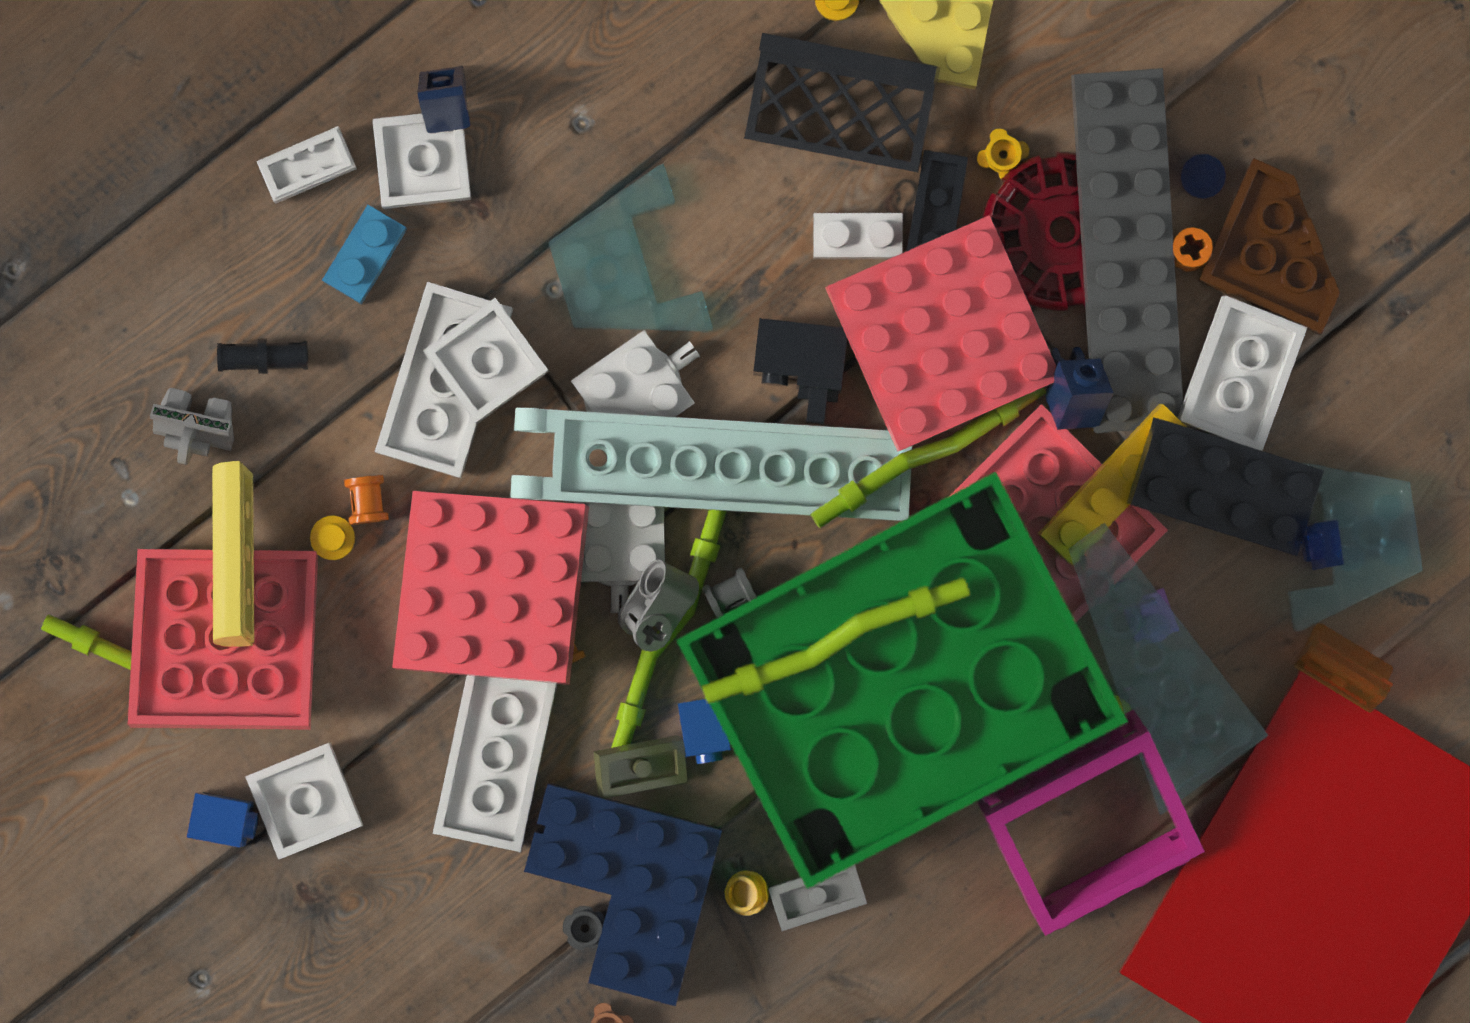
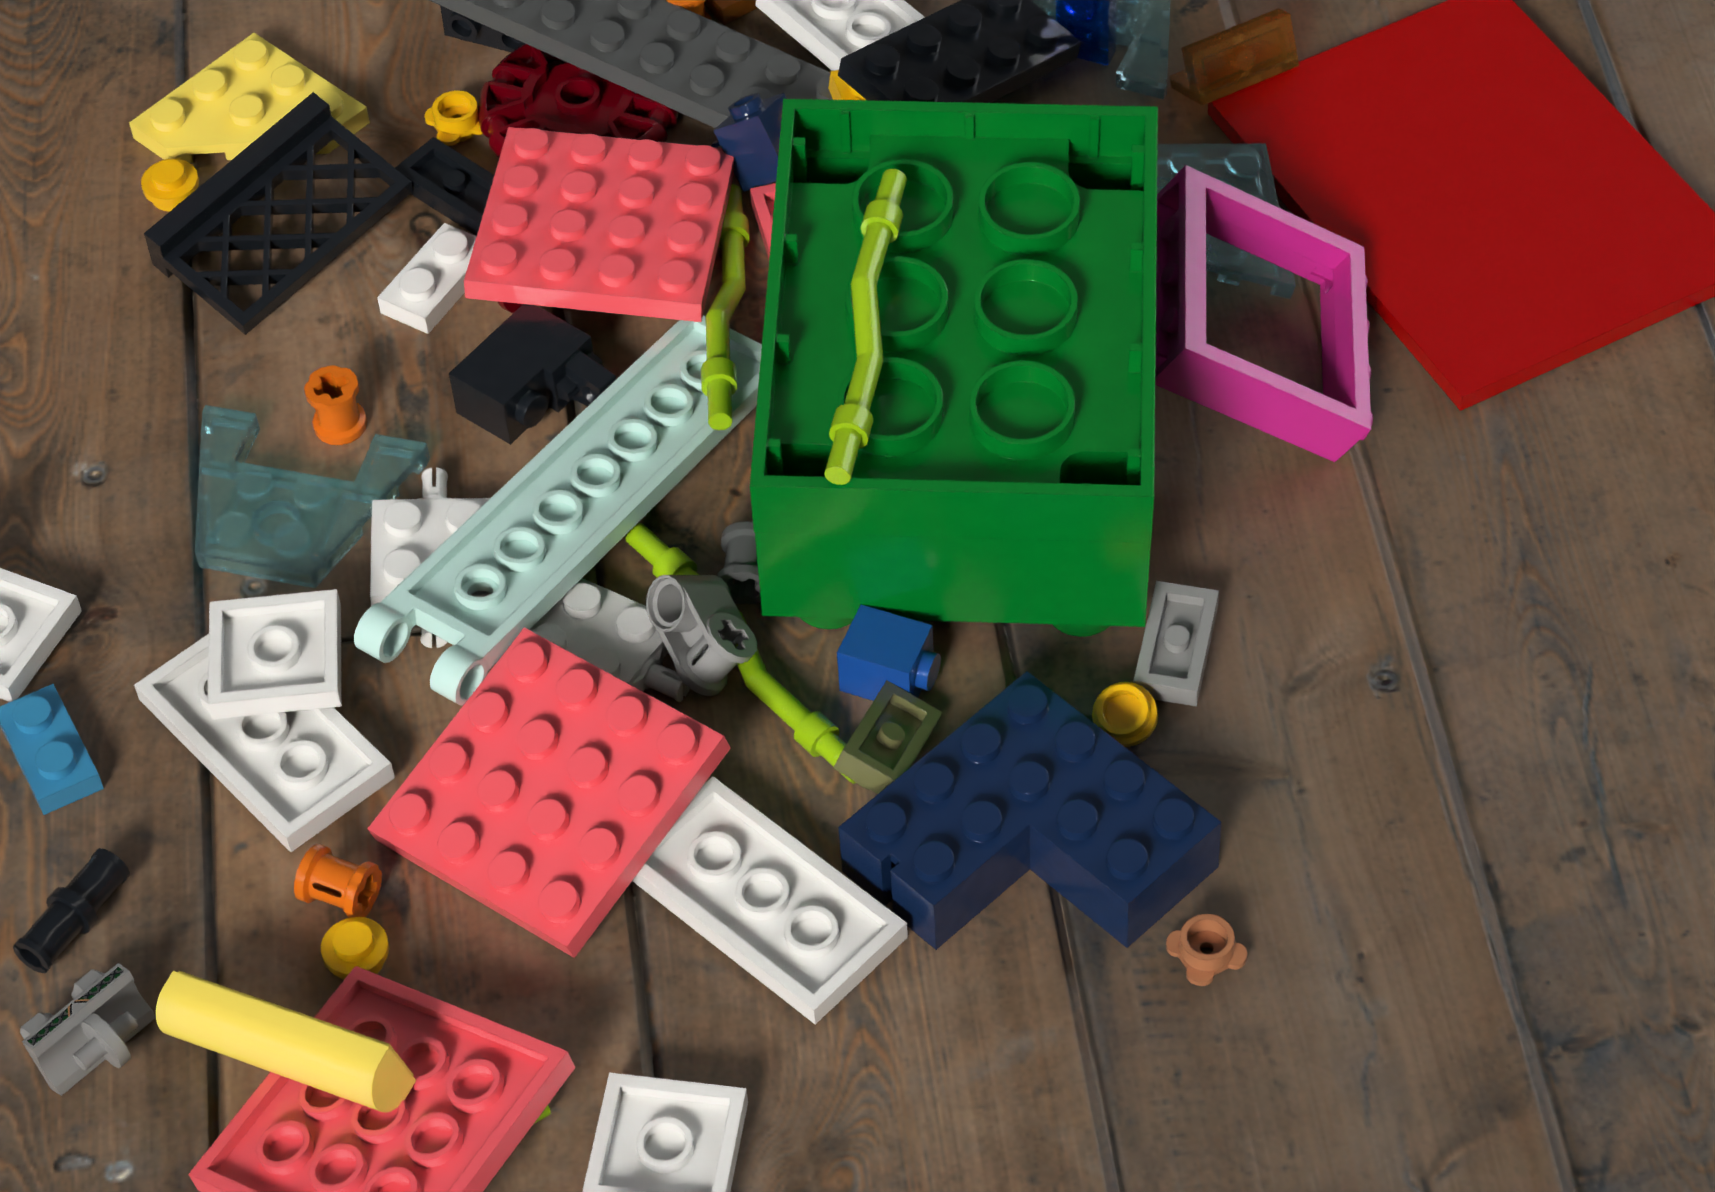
camera: 60 degrees left, 35 degrees down
dark grey plate [563,906,605,950] -> none
none -> orange bush [304,365,367,445]

